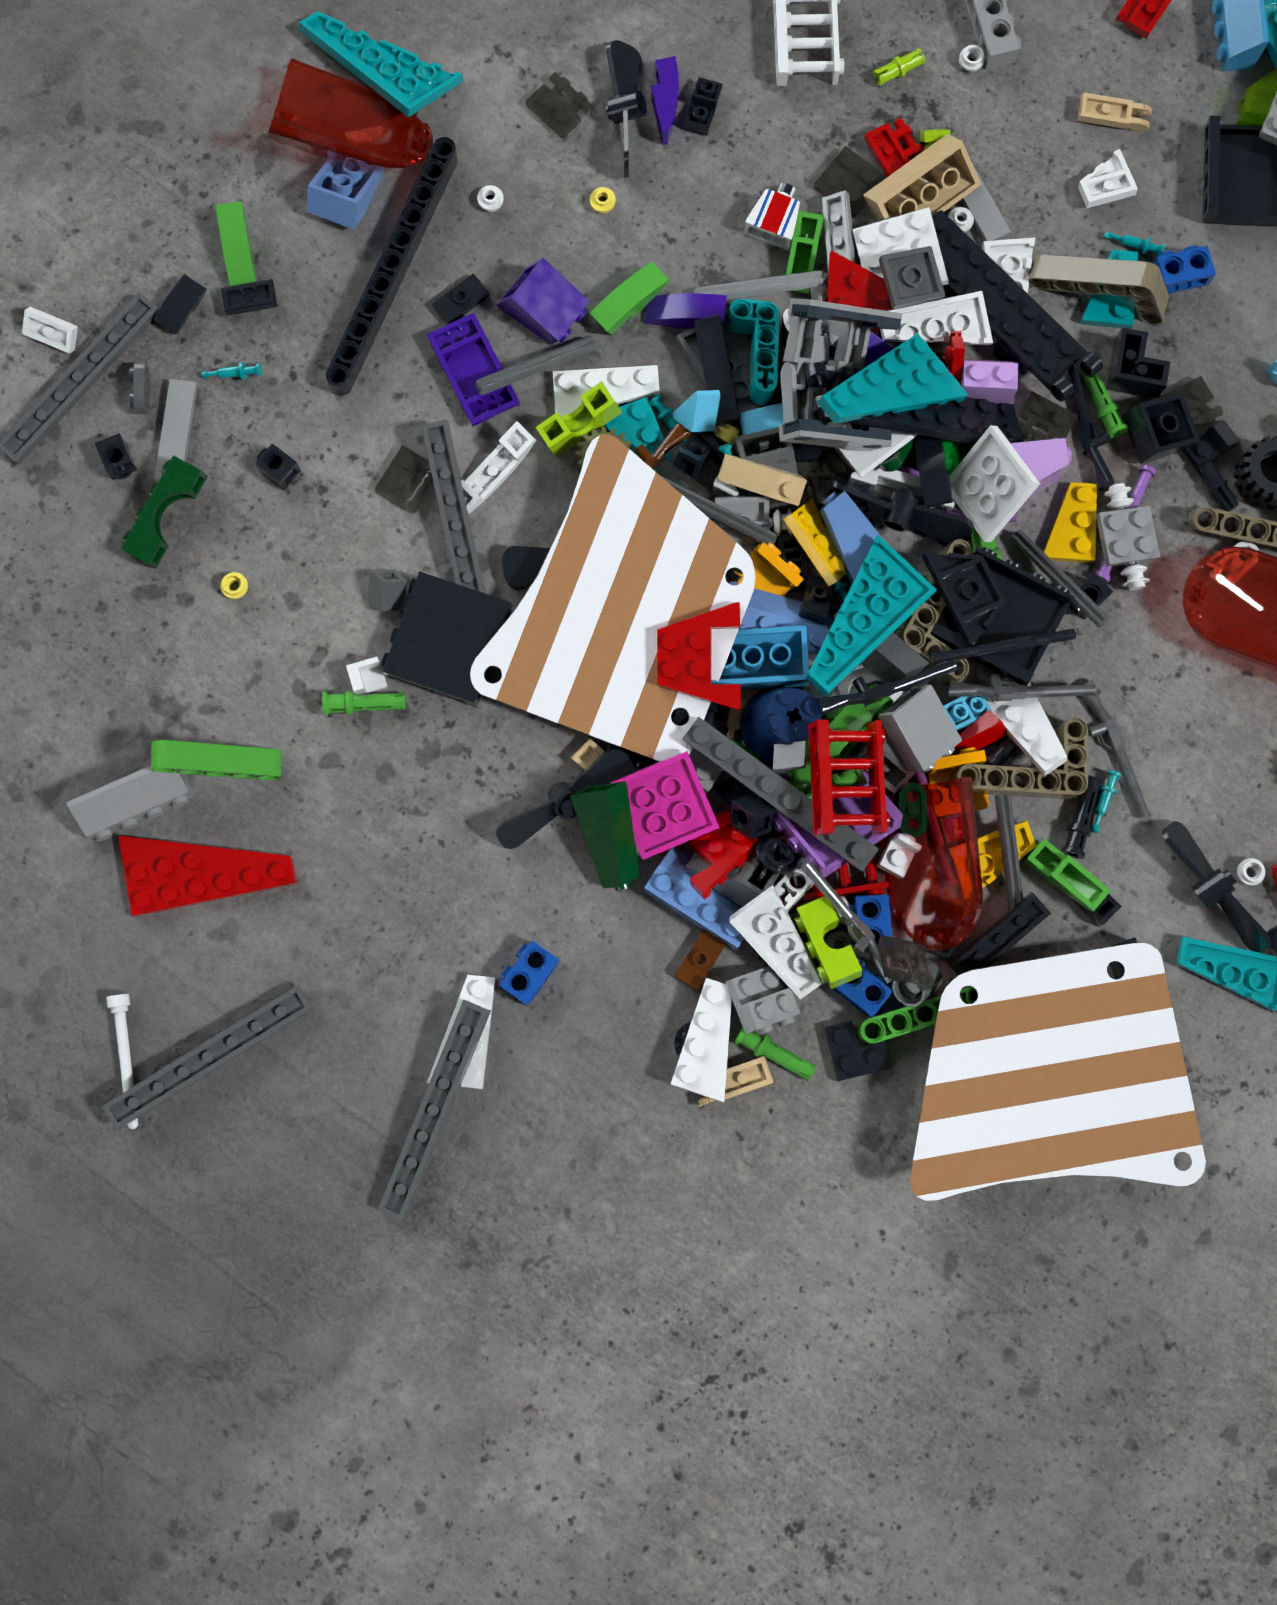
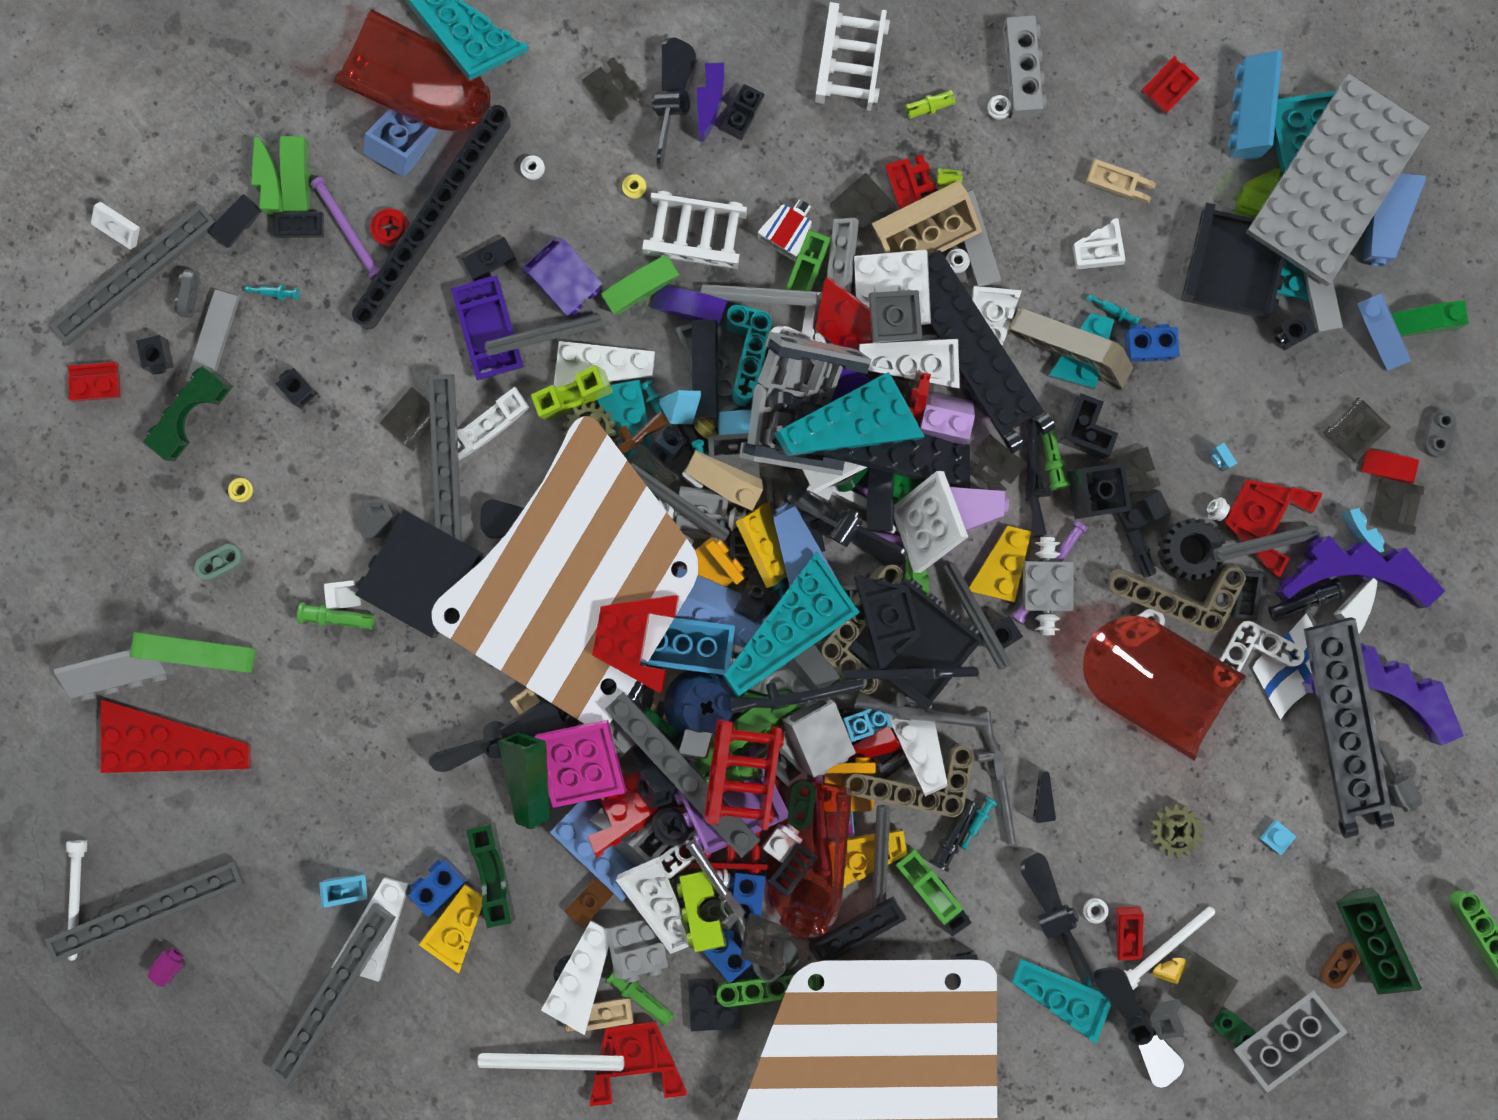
camera: 15 degrees right, 5 degrees up
none -> red plate [67,362,121,402]
none -> magenta brick [147,948,185,987]
none -> sand green plate [194,544,244,580]
none -> bright green slope [251,137,284,215]
none -> medium lavender bar [310,177,381,280]
none -> medium azure slope [319,875,367,908]
none -> red gear [370,208,409,247]
none -> yellow wing [419,883,482,974]
none -> dark green arch [466,822,515,929]
none -> white axle [477,1053,624,1071]
none -> red wing [590,1021,687,1106]
none -> white fence [642,191,747,269]
none -> black slope [768,843,818,898]
none -> black slope [1033,770,1056,823]

